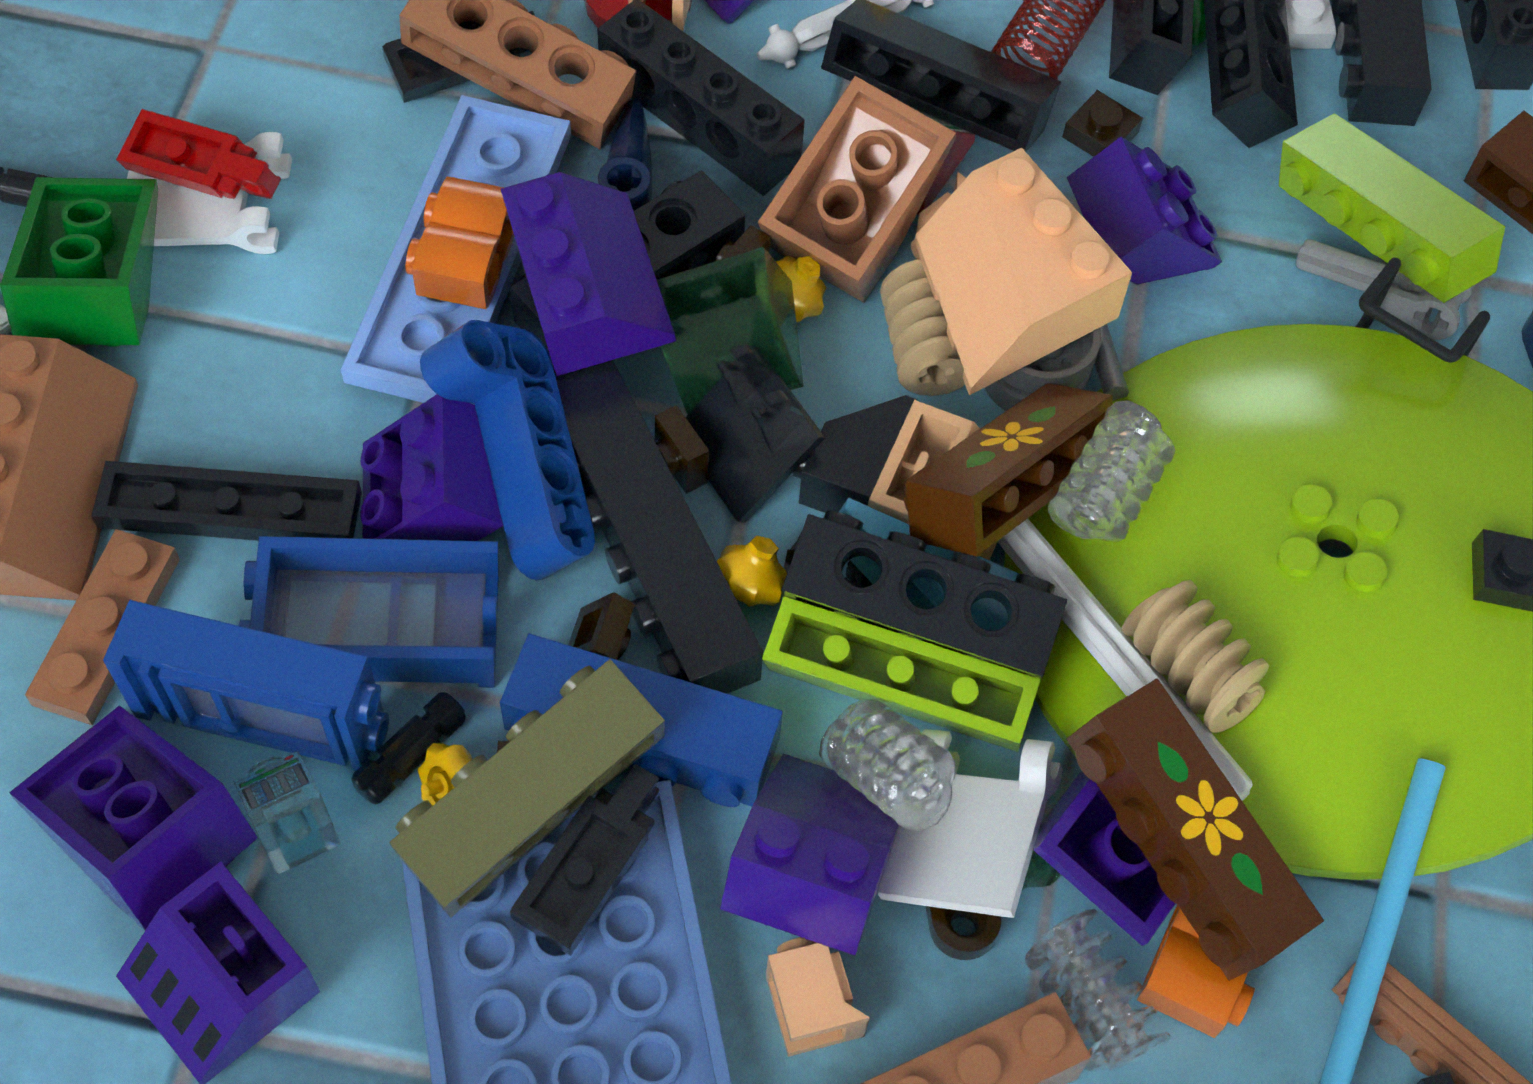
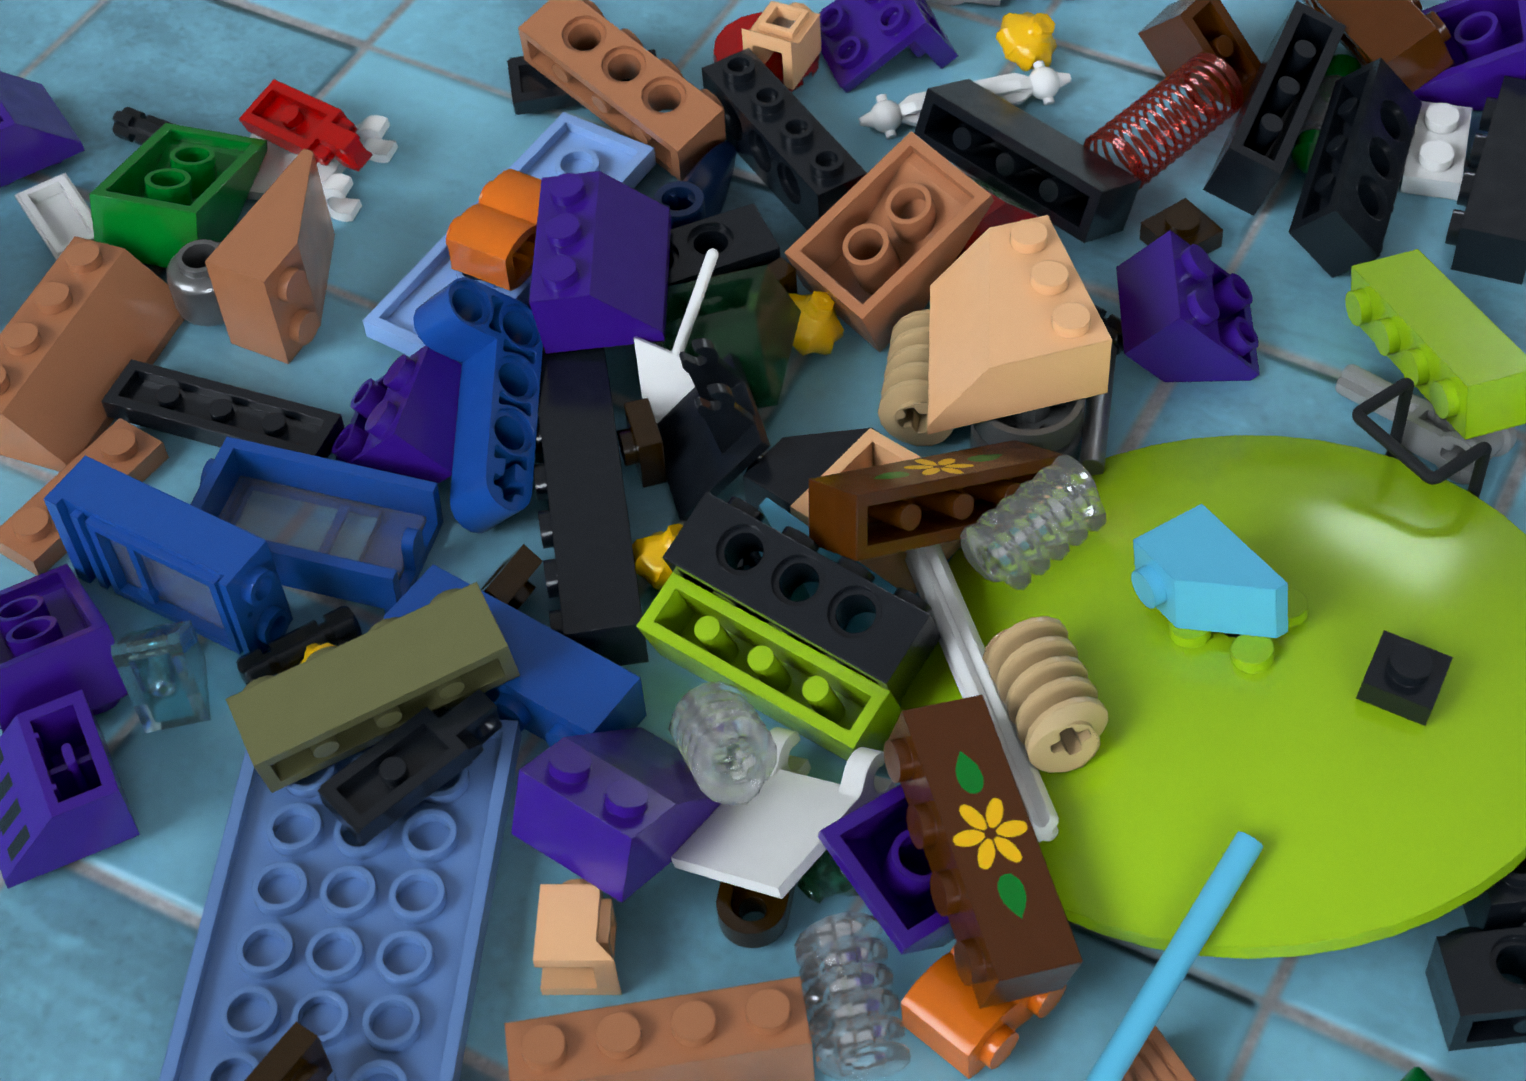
camera: 25 degrees right, 10 degrees down
none -> flat silver head [167,239,224,327]
none -> nougat slope [205,149,335,364]
none -> white piece [634,248,719,423]
none -> medium azure slope [1131,504,1288,638]

